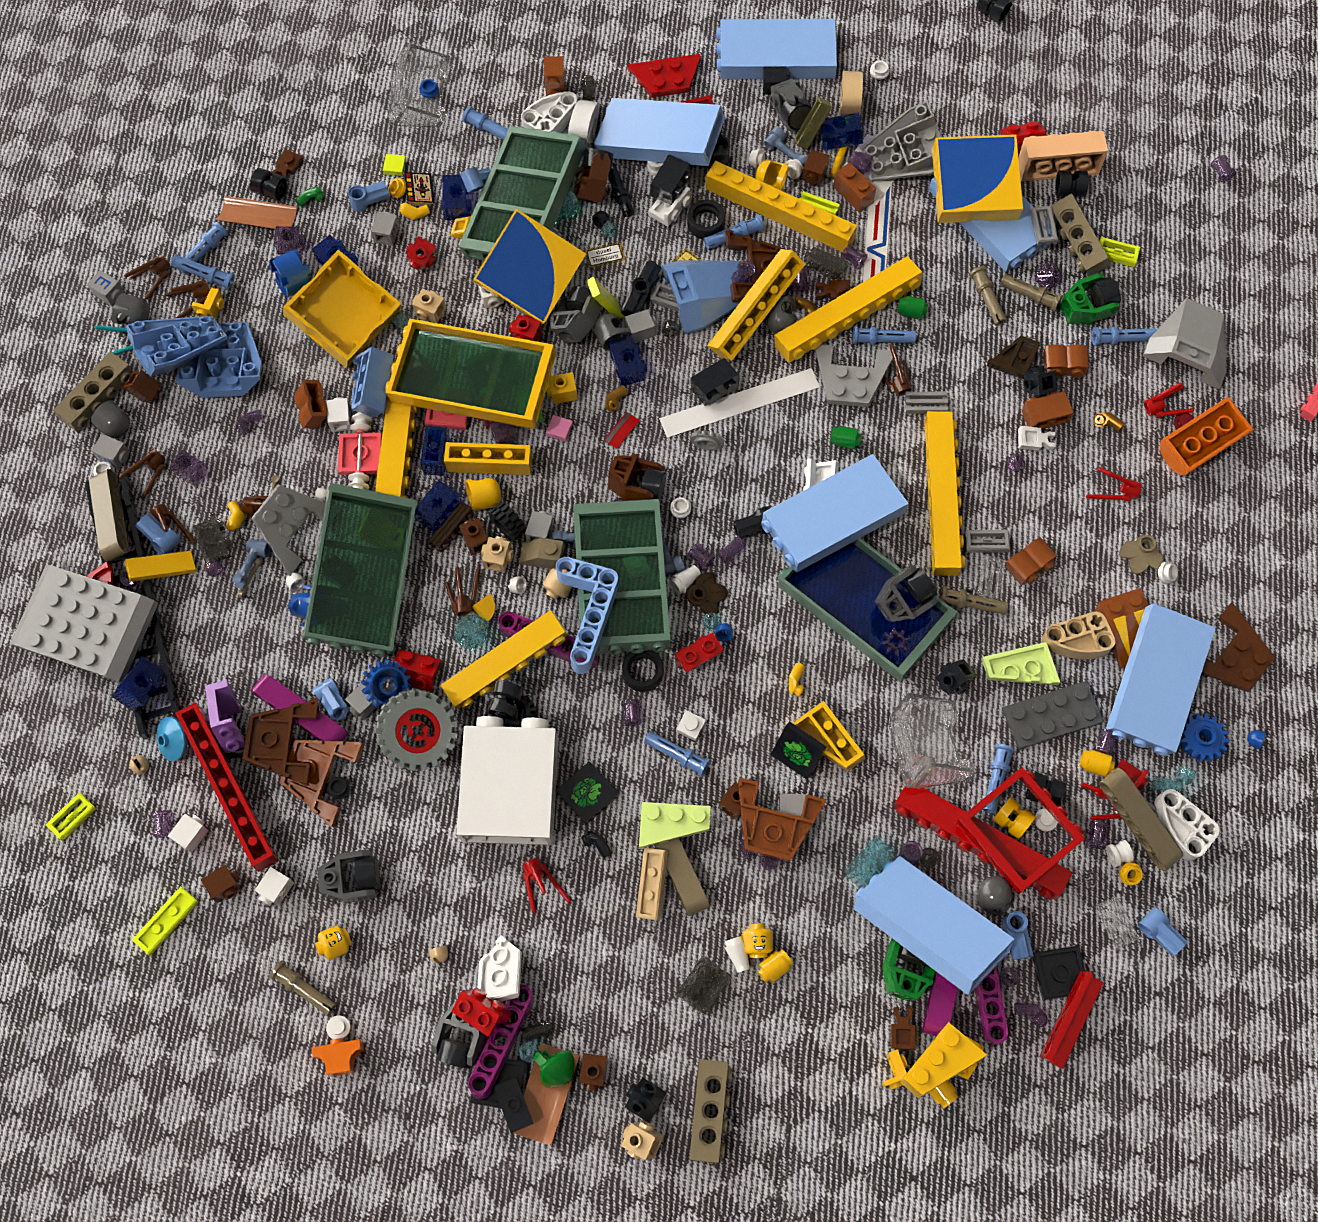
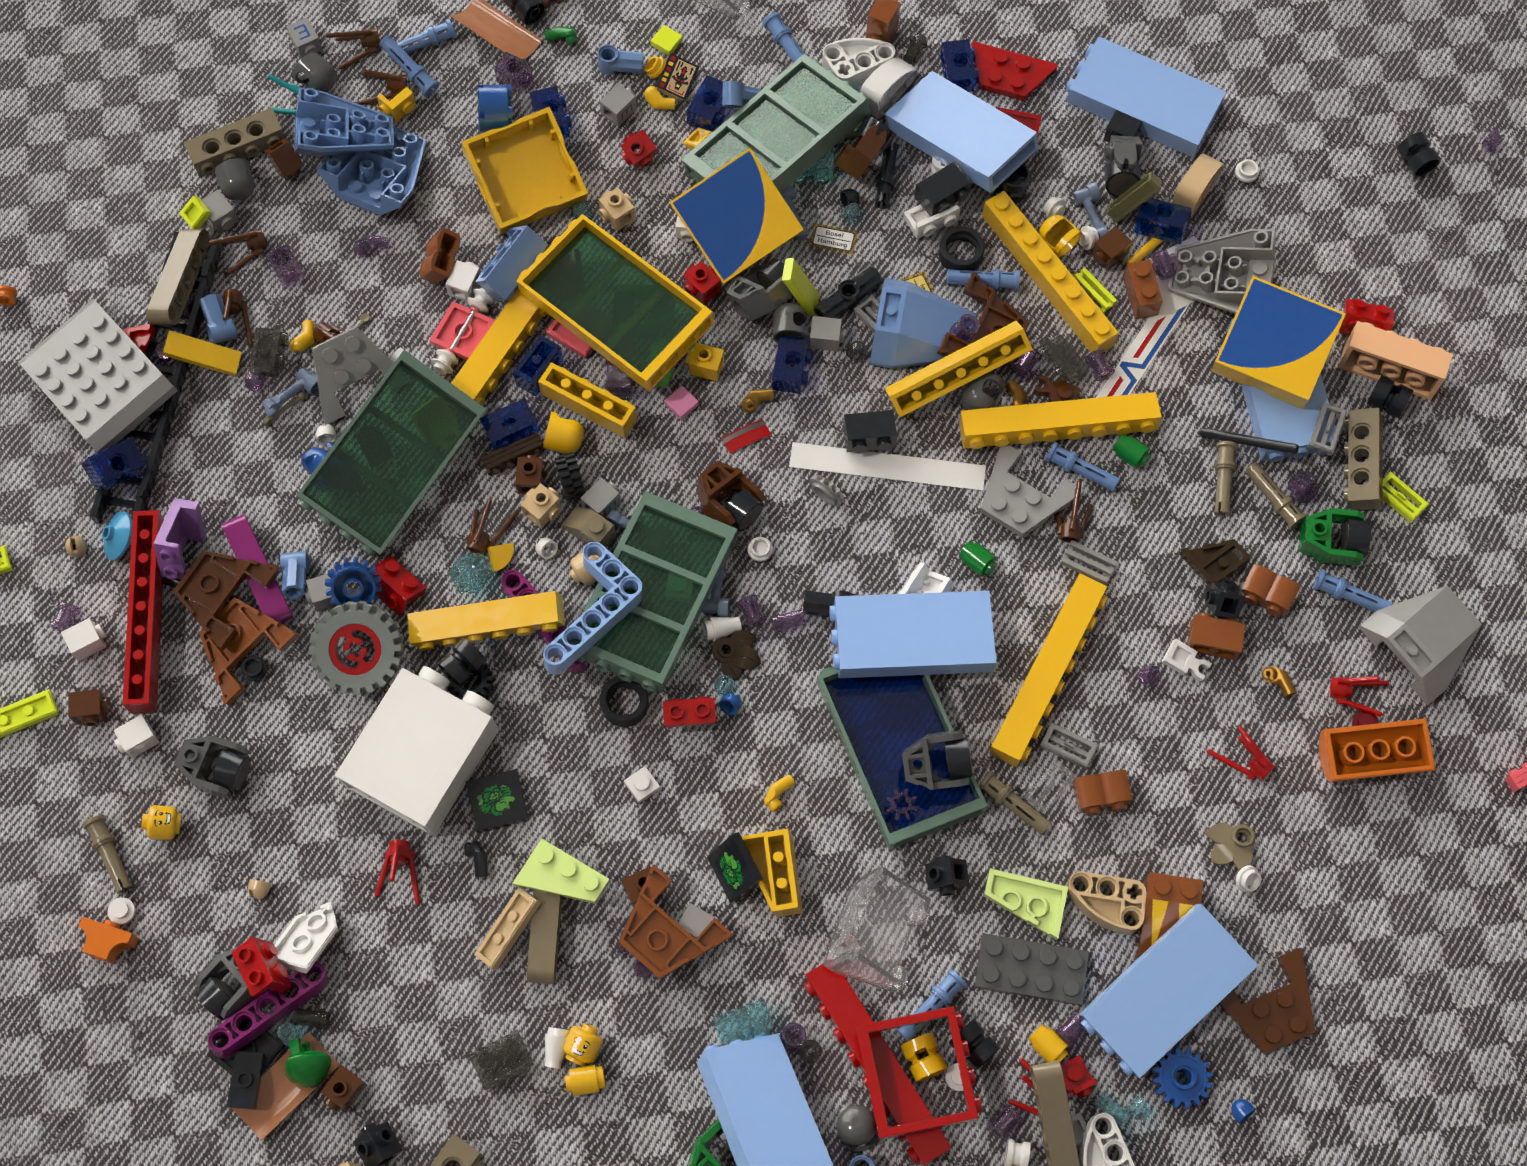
camera: 25 degrees right, 0 degrees up
clear purple bush [621,699,641,726] -> none
medium blue pin [644,731,711,777] -> none
none -> neon yellow tile [179,196,212,229]
none -> clear blue brick [940,39,979,92]
none -> black piece [1200,427,1299,454]

